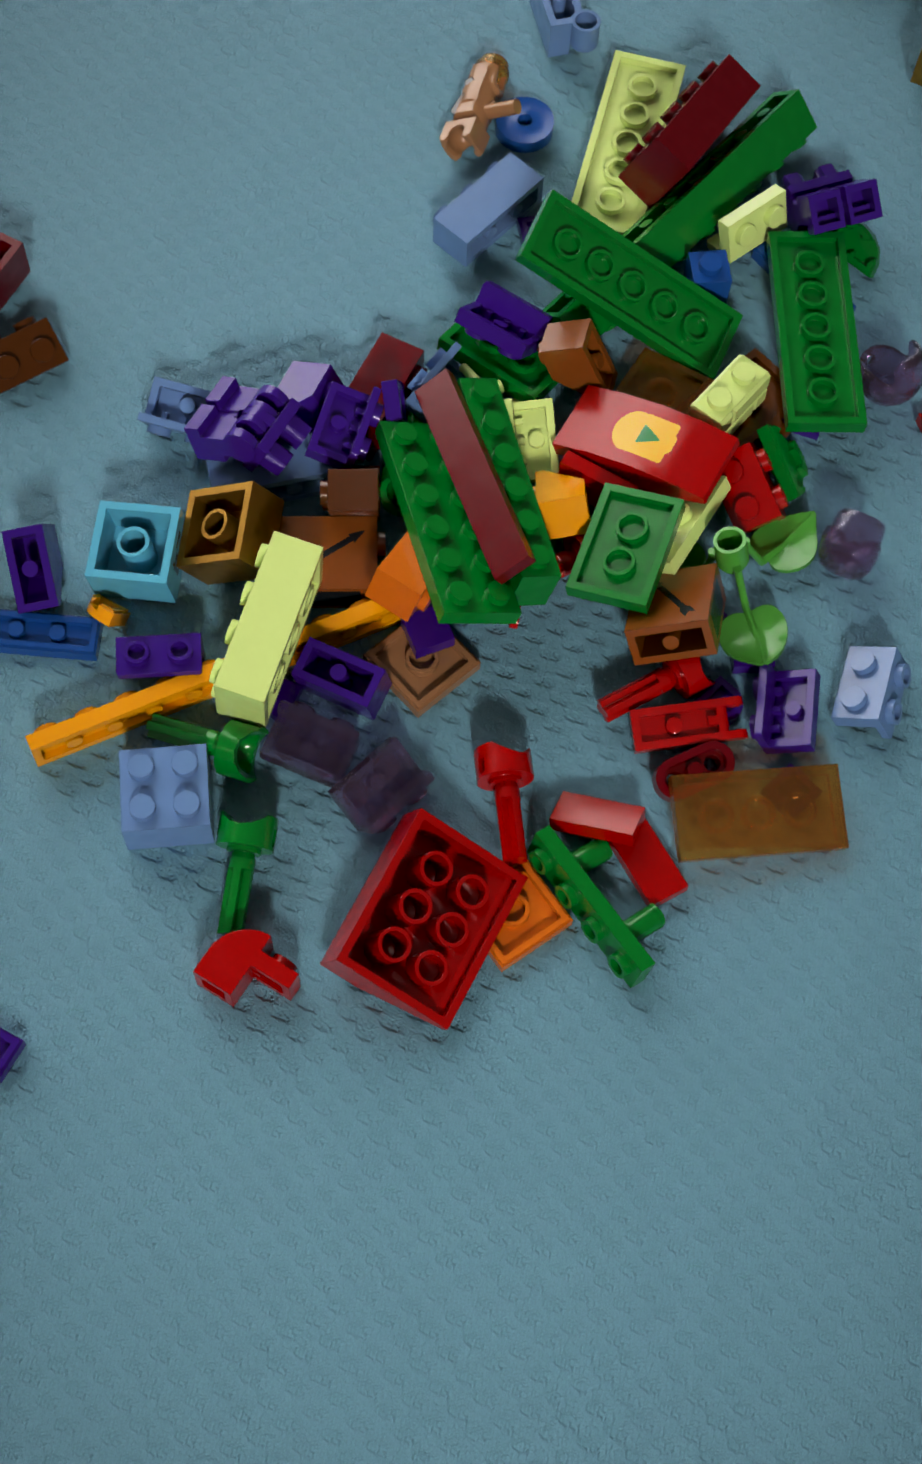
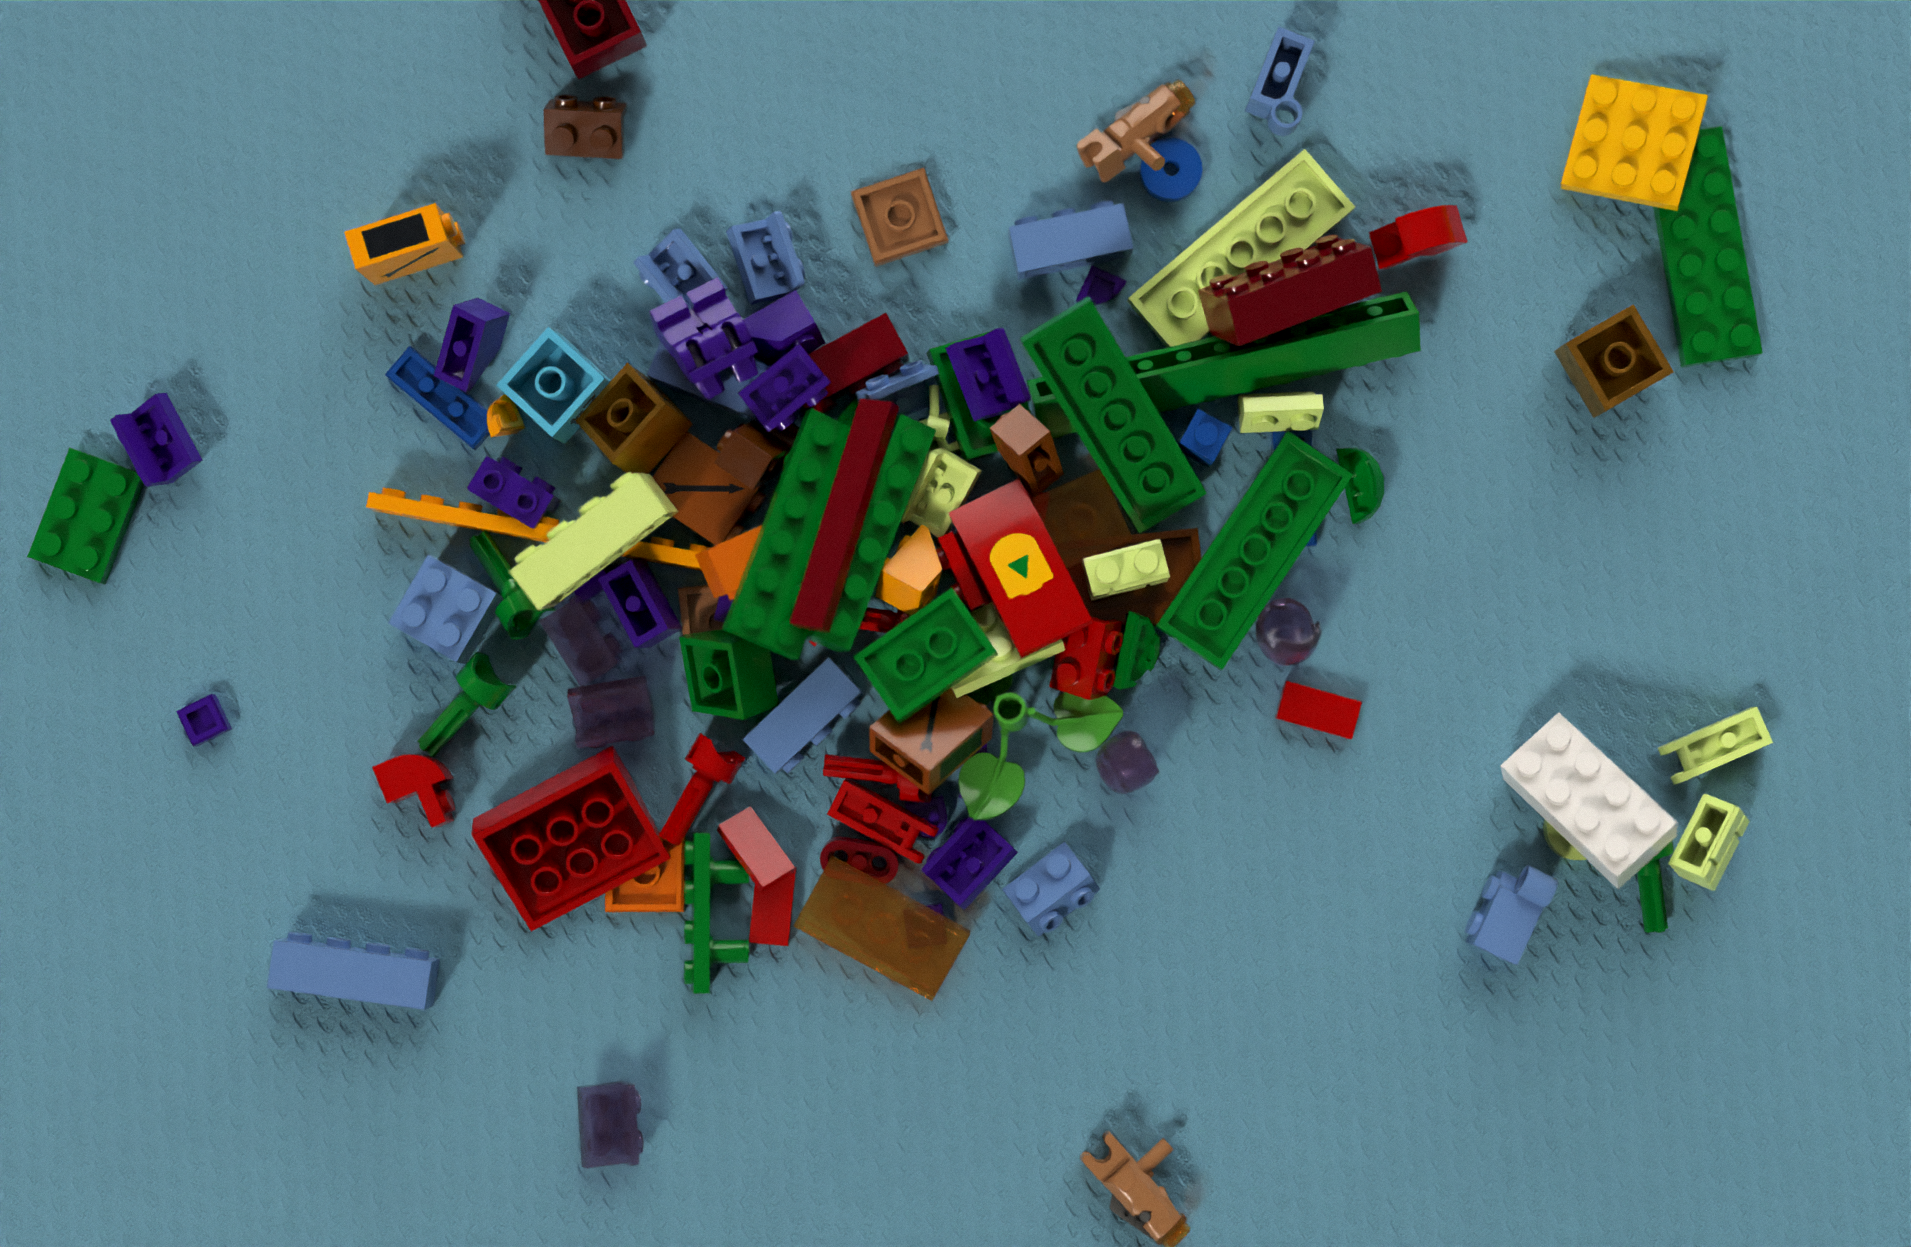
camera: 40 degrees right, 20 degrees up
dark purple tile [381,379,408,422] -> none
dark purple hips [781,163,883,235] -> none
none -> medium blue brick [267,932,440,1010]
none -> clear purple bracket [577,1081,644,1169]
none -> green slope [679,629,779,720]
none -> medium blue bracket [726,211,805,305]
none -> medium blue brick [742,657,863,774]
none -> medium nougat tile [851,168,949,267]
none -> red brick [1368,205,1468,269]

